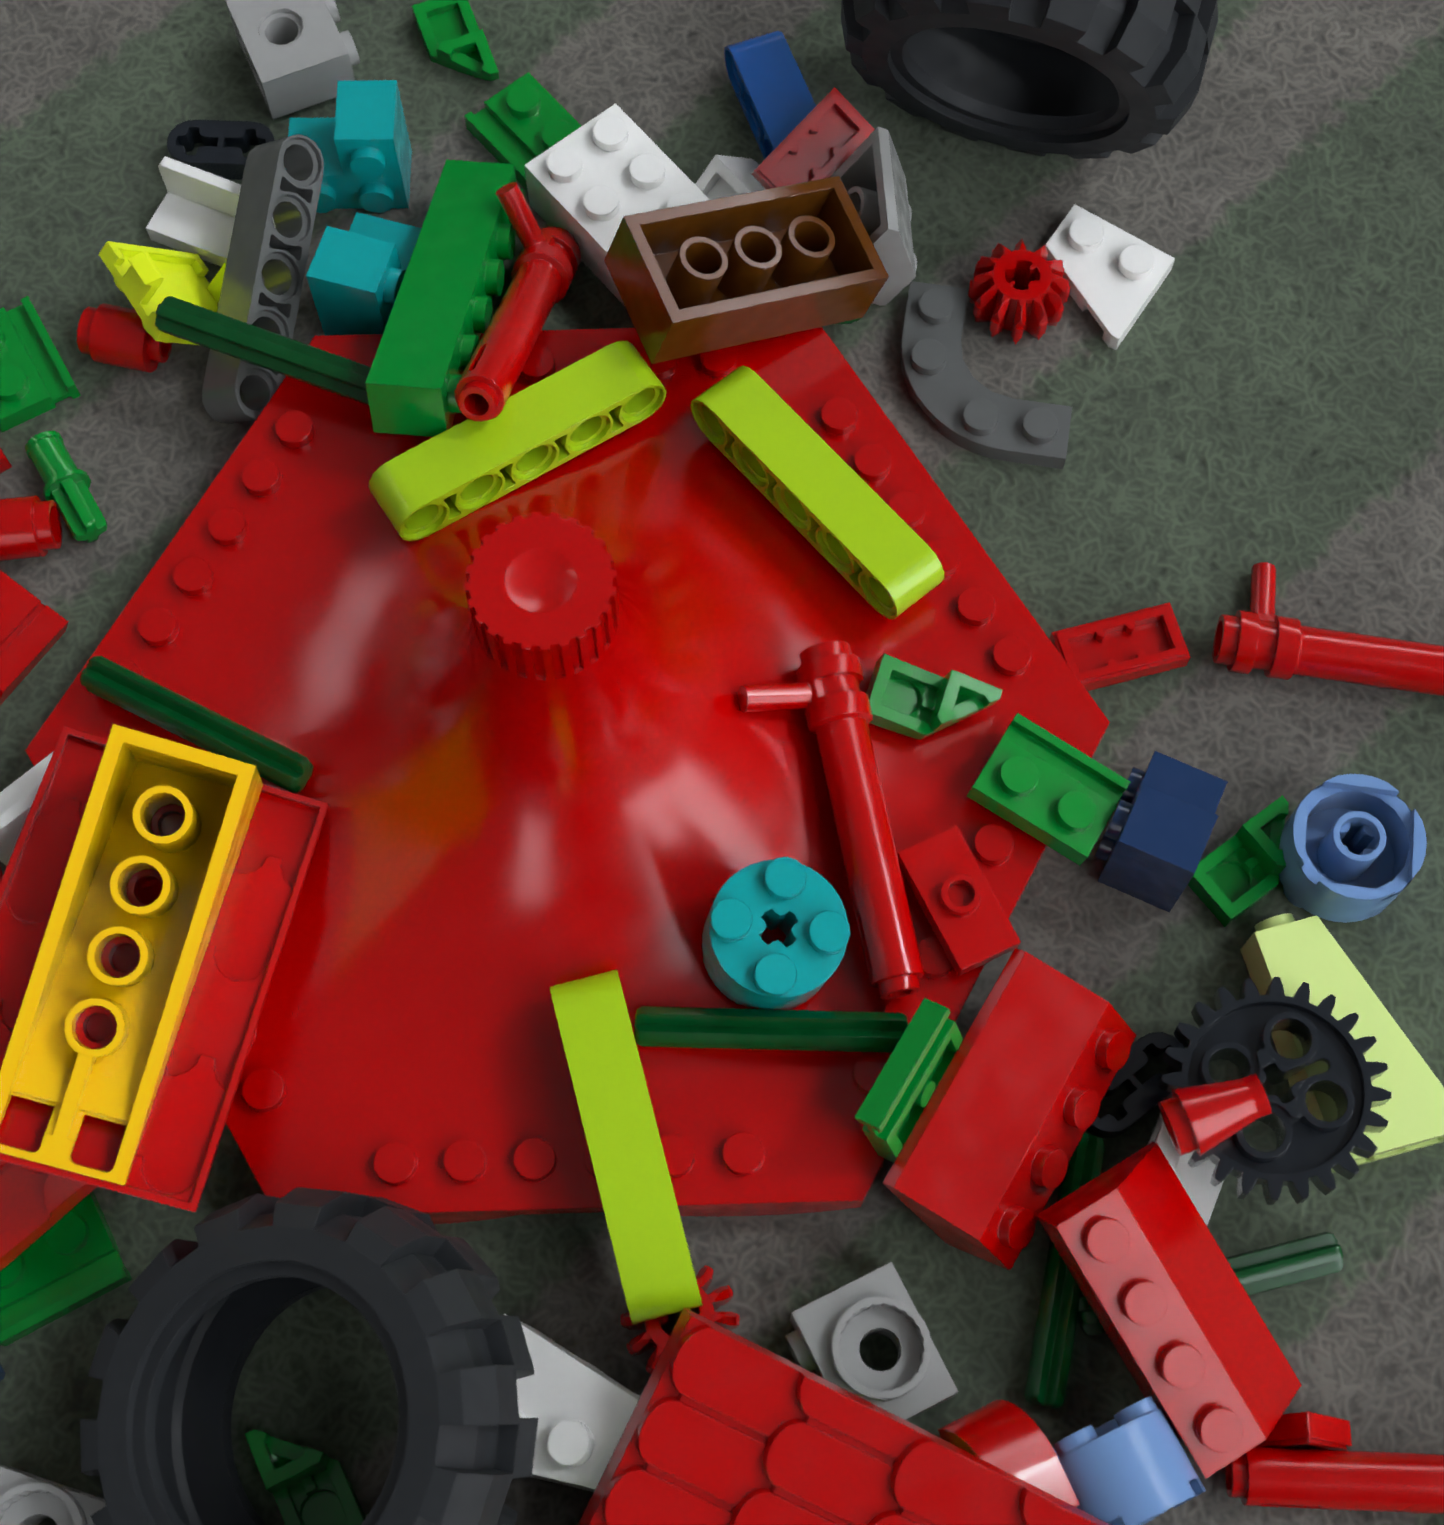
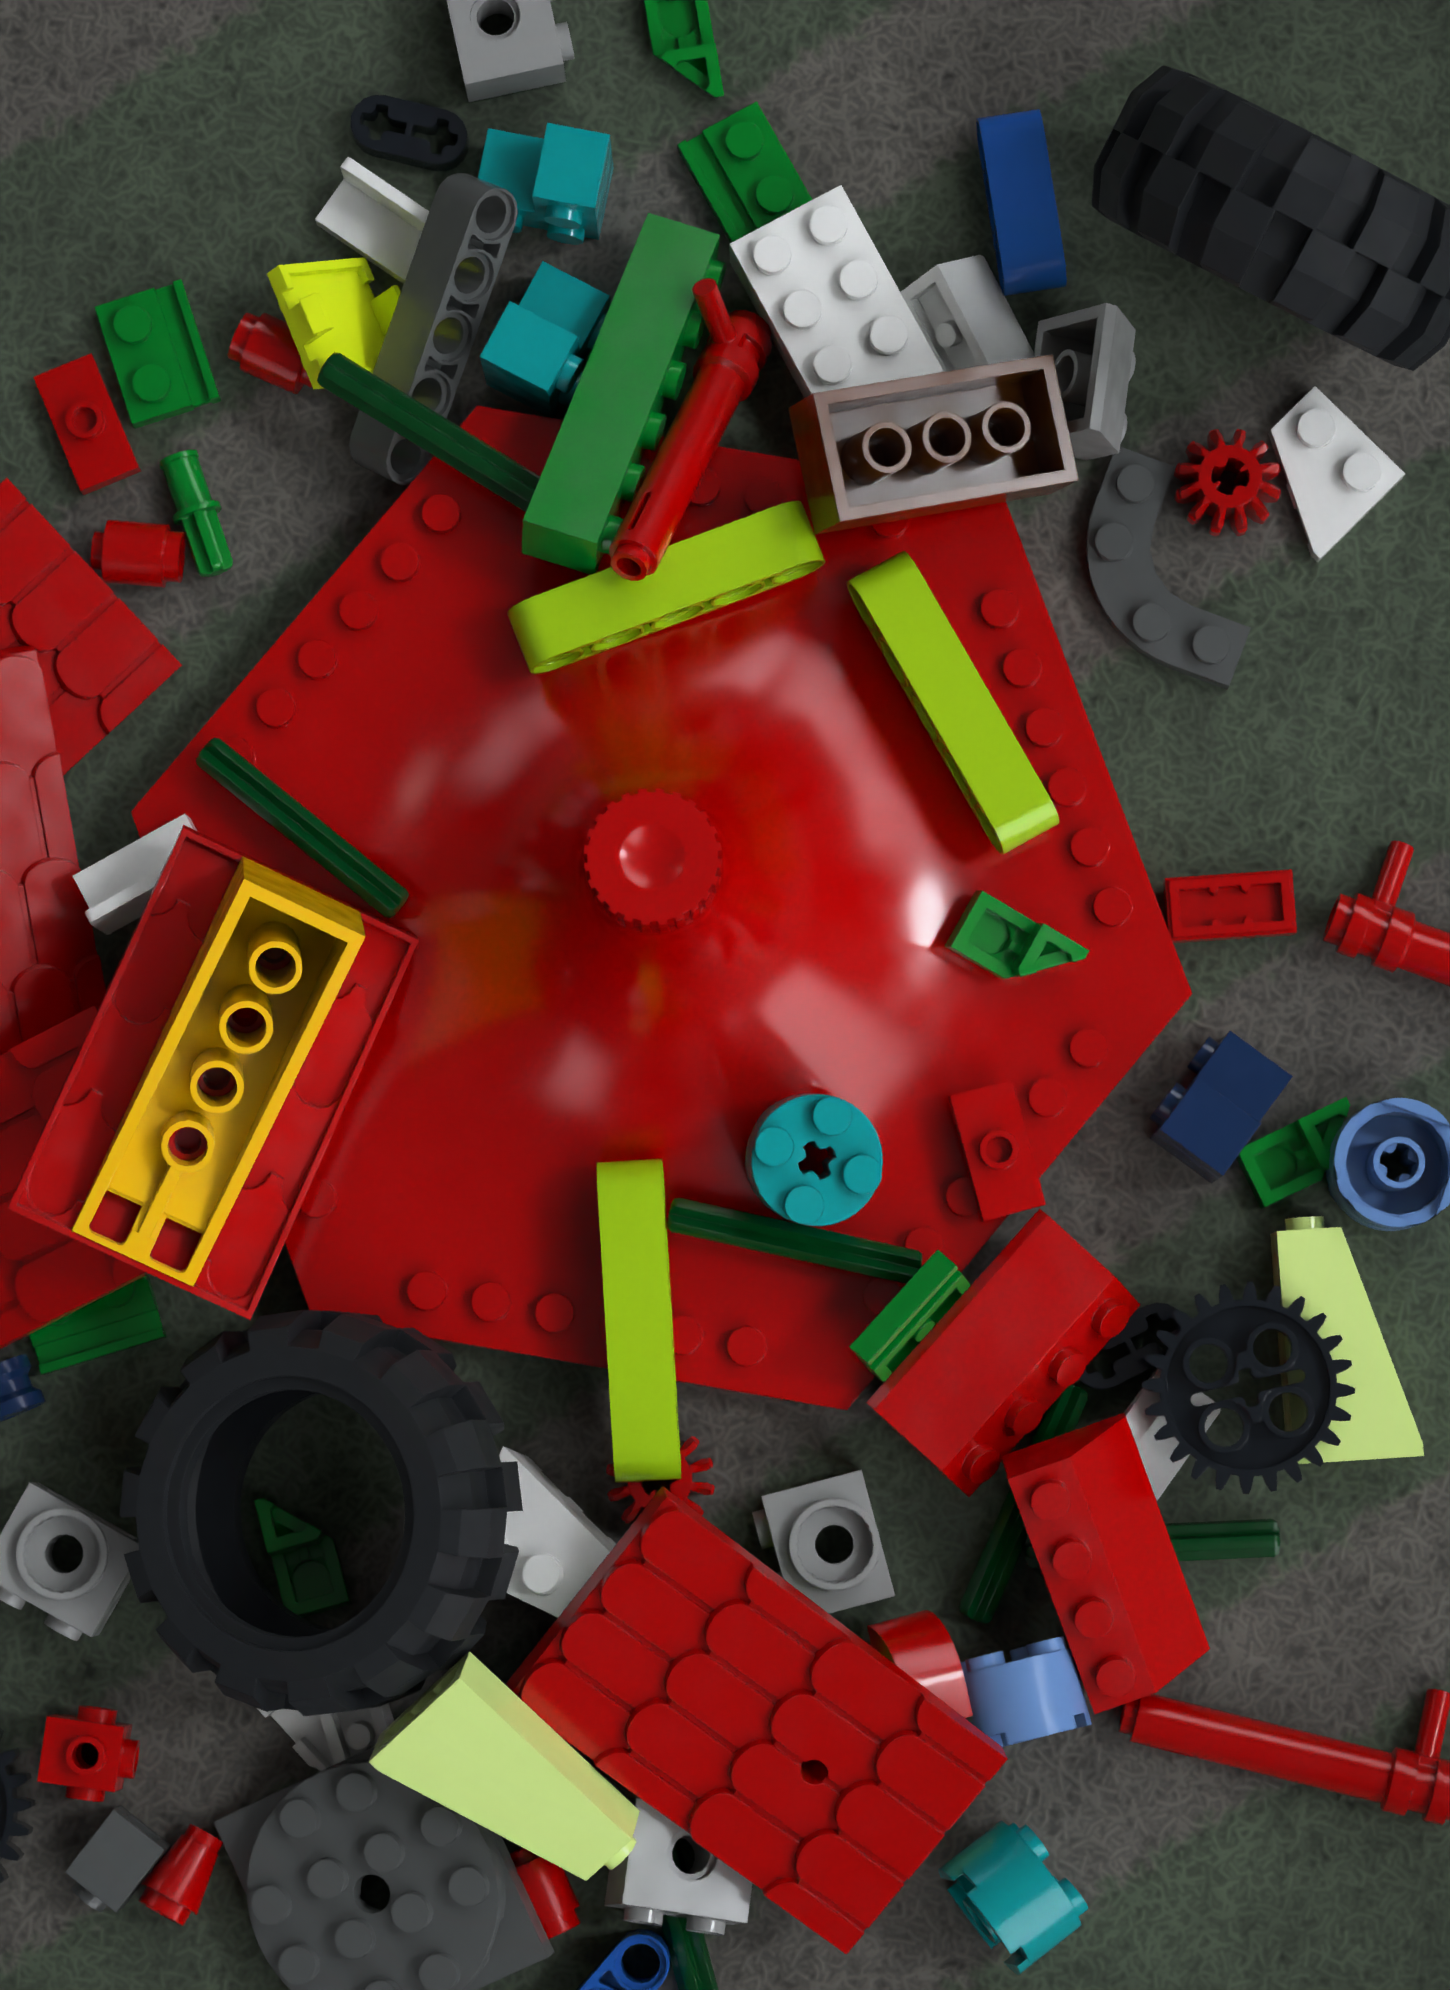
camera: 15 degrees right, 15 degrees up
red cylinder [738,641,924,999] -> none
red plate [751,87,875,189] -> none
green plate [966,713,1130,866] -> none
red cone [1158,1074,1272,1156] -> none
red tile [1256,1411,1352,1450] -> none

